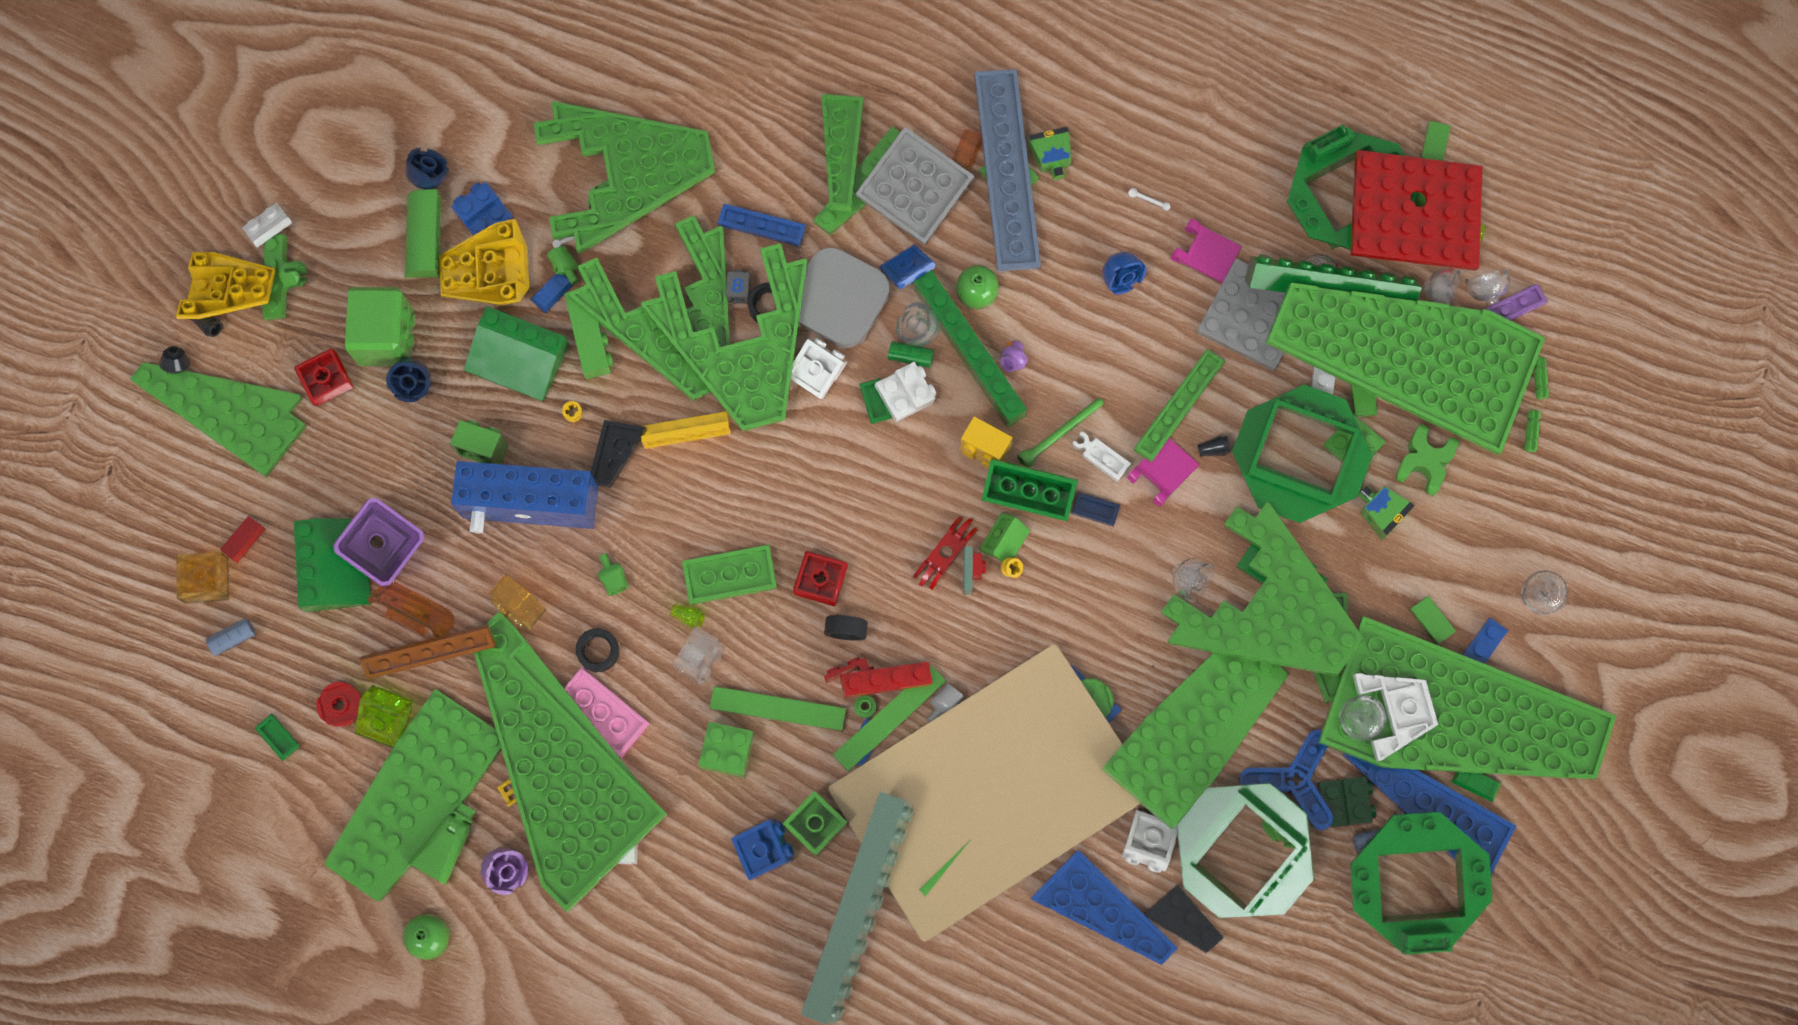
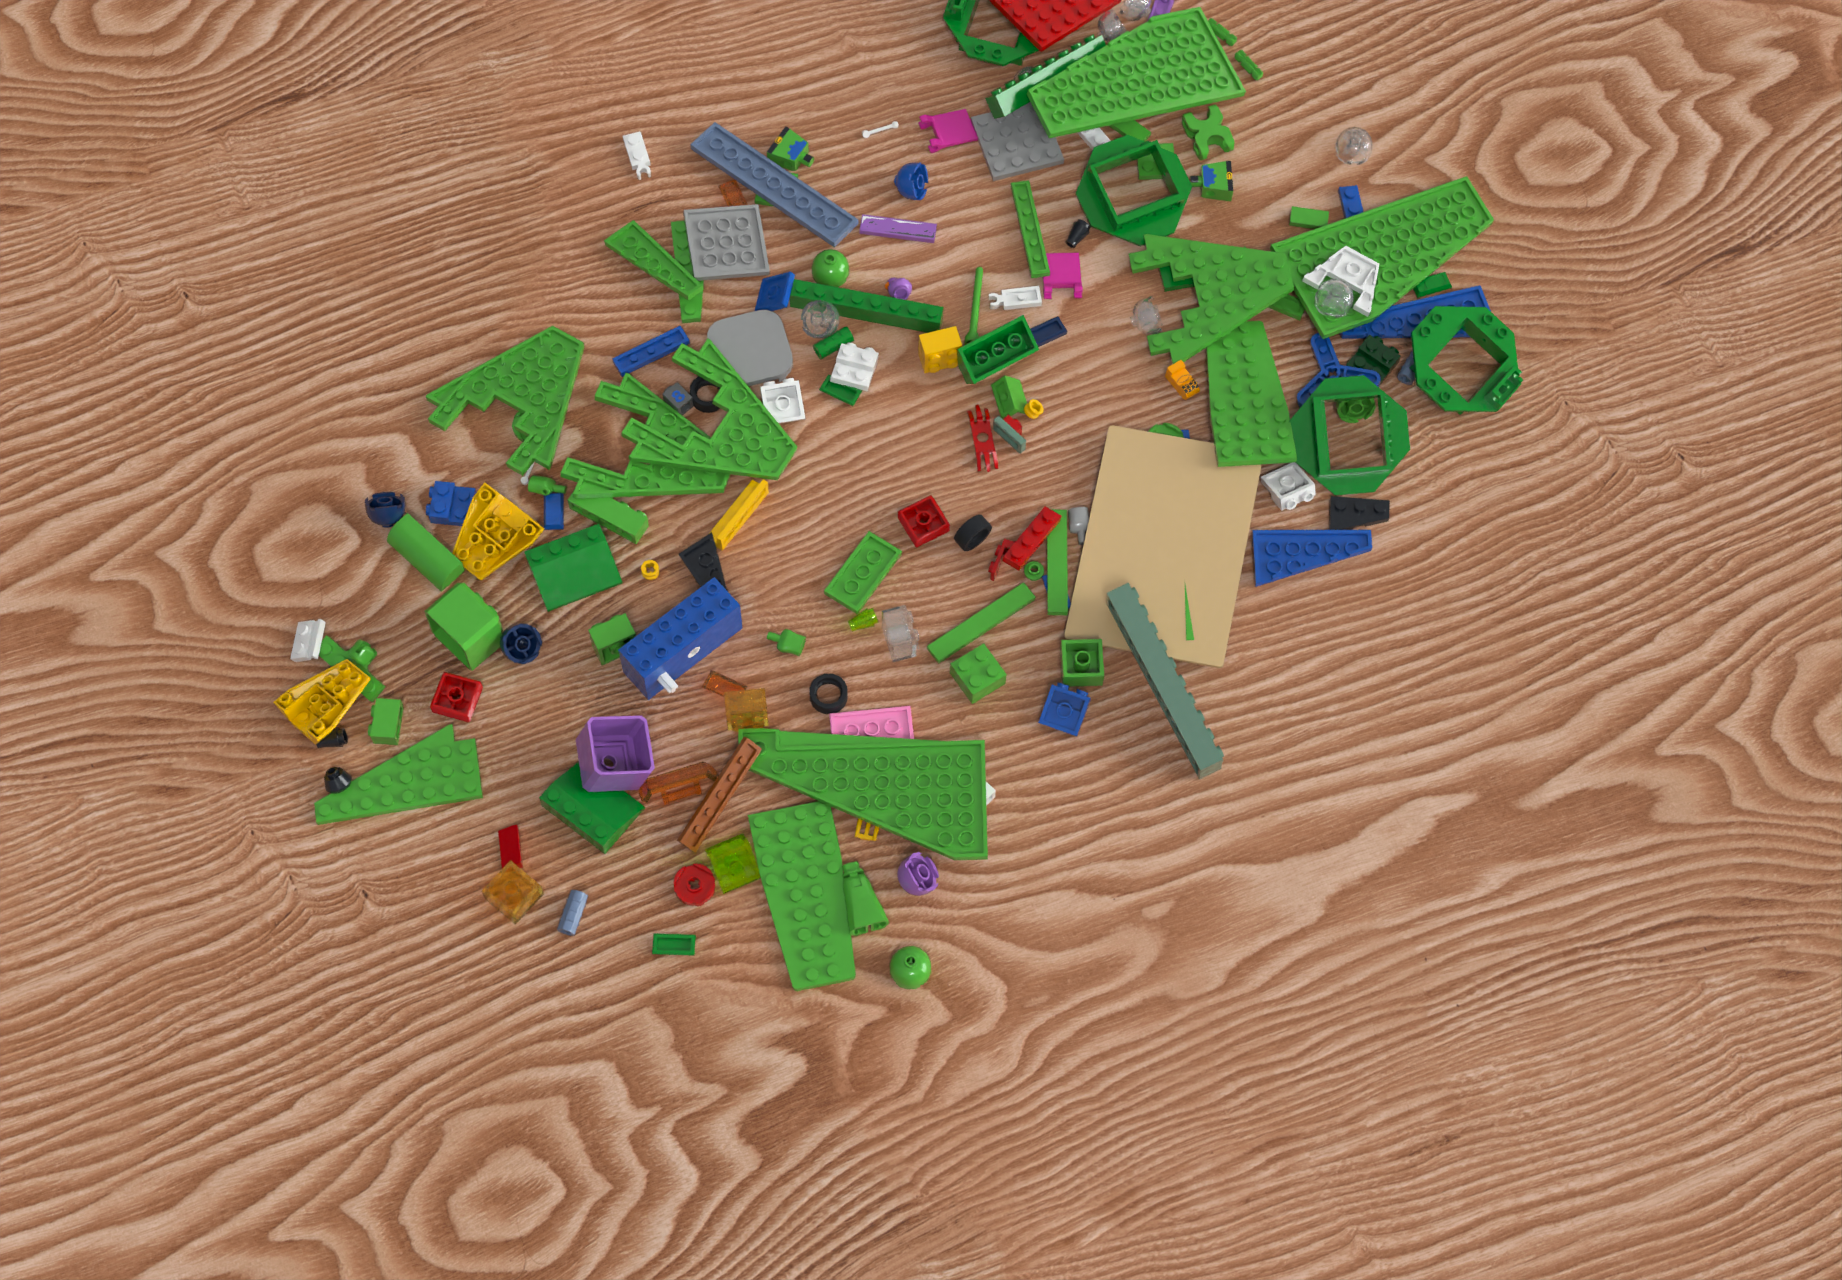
camera: 50 degrees left, 10 degrees down
none -> bright green brick [368,698,404,745]
none -> white plate [623,132,651,180]
none -> clear orange tile [702,670,747,703]
none -> medium lavender tile [860,214,937,243]
none -> light orange leg [1165,360,1200,400]

